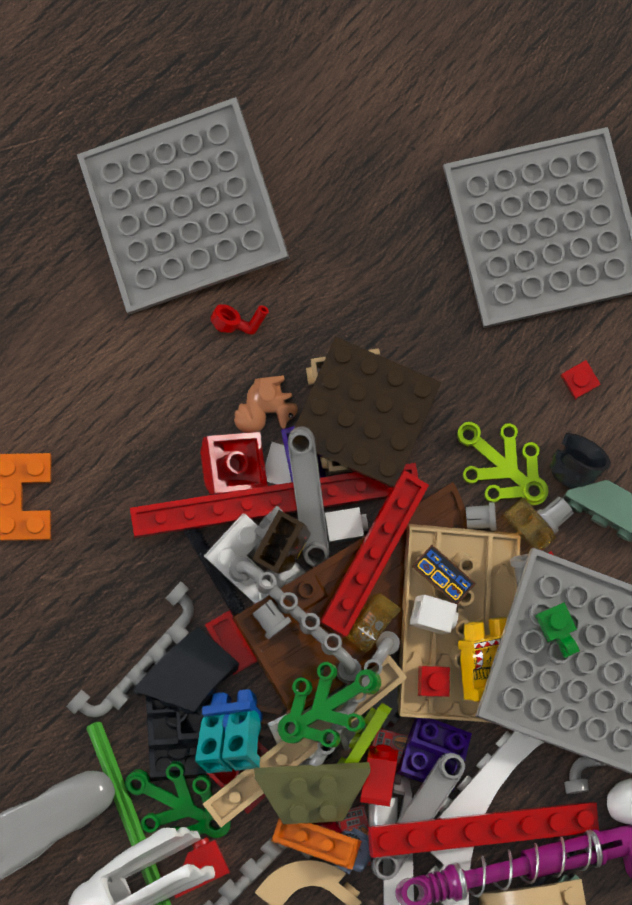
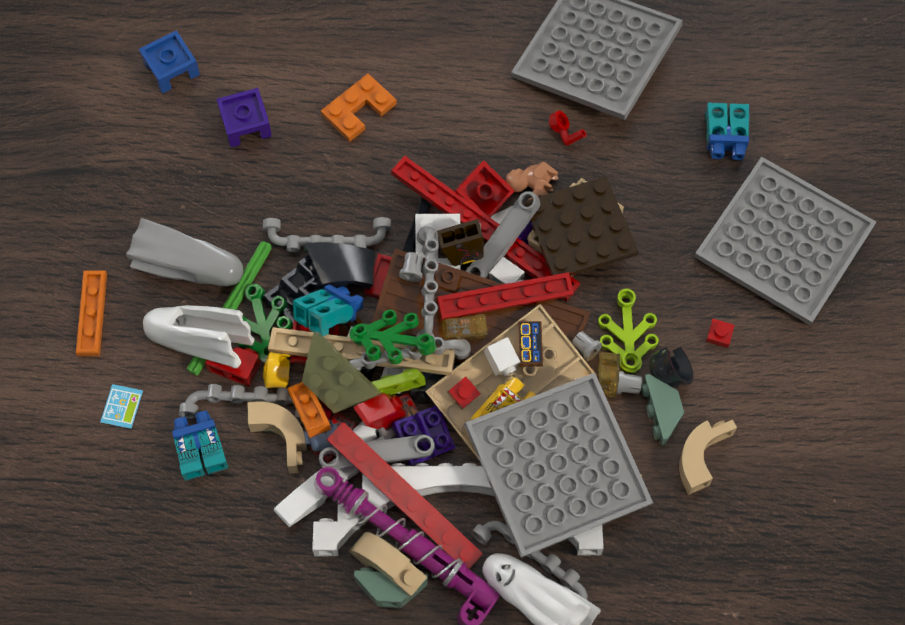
camera: 50 degrees right, 15 degrees down
green plate [535,602,580,658] -> none
none -> yellow hair [263,352,290,388]
none -> hips [705,103,749,160]

